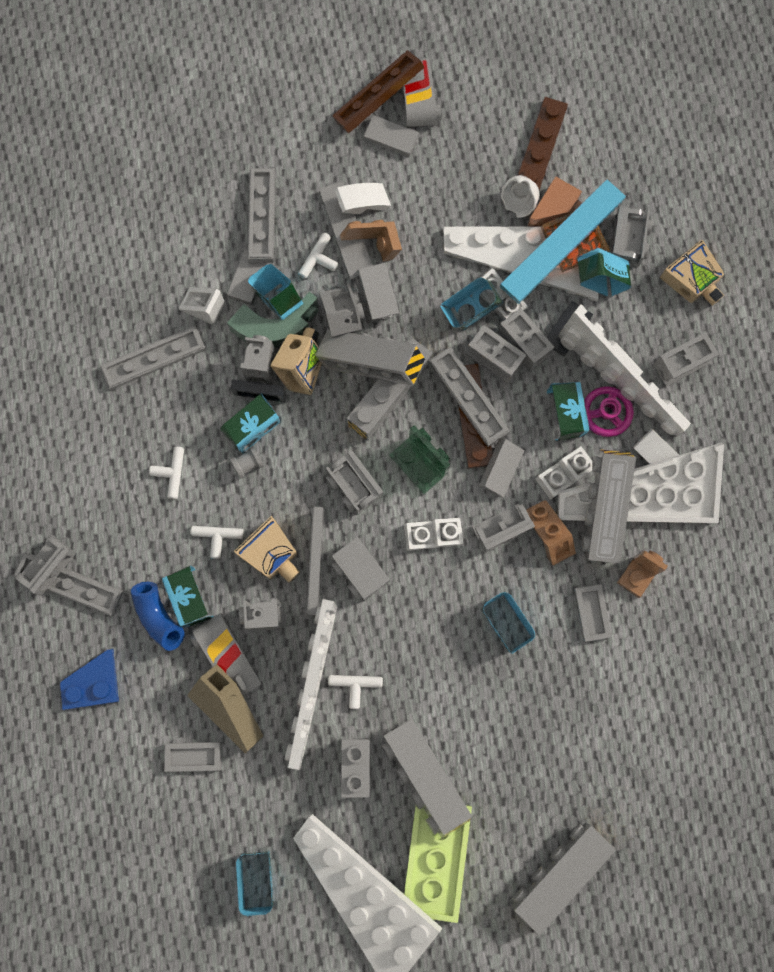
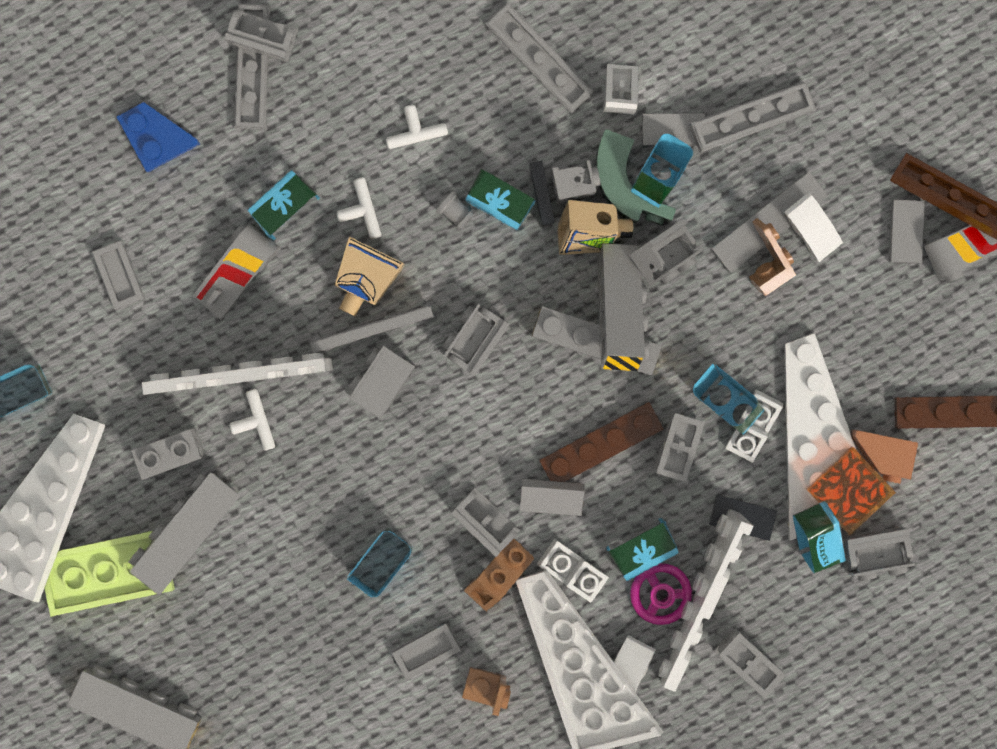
camera: 70 degrees right, 10 degrees up
blue cylinder [131,581,185,651] -> none
dark tan slope [187,664,263,754] -> none
light grey hinge [239,598,283,632] -> none
white piece [298,233,338,279] -> none
light grey hinge [354,263,399,323] -> none
clear green bracket [389,425,450,495] -> none
white slope [404,518,463,551] -> none
light grey tile [429,346,510,447] -> none
light grey hinge [498,308,554,372] -> none
medium azure tile [500,180,626,304] -> none
white hair [501,175,540,218] -> none
light grey brick [581,450,636,564] -> none
tan torso [660,240,724,306] -> none

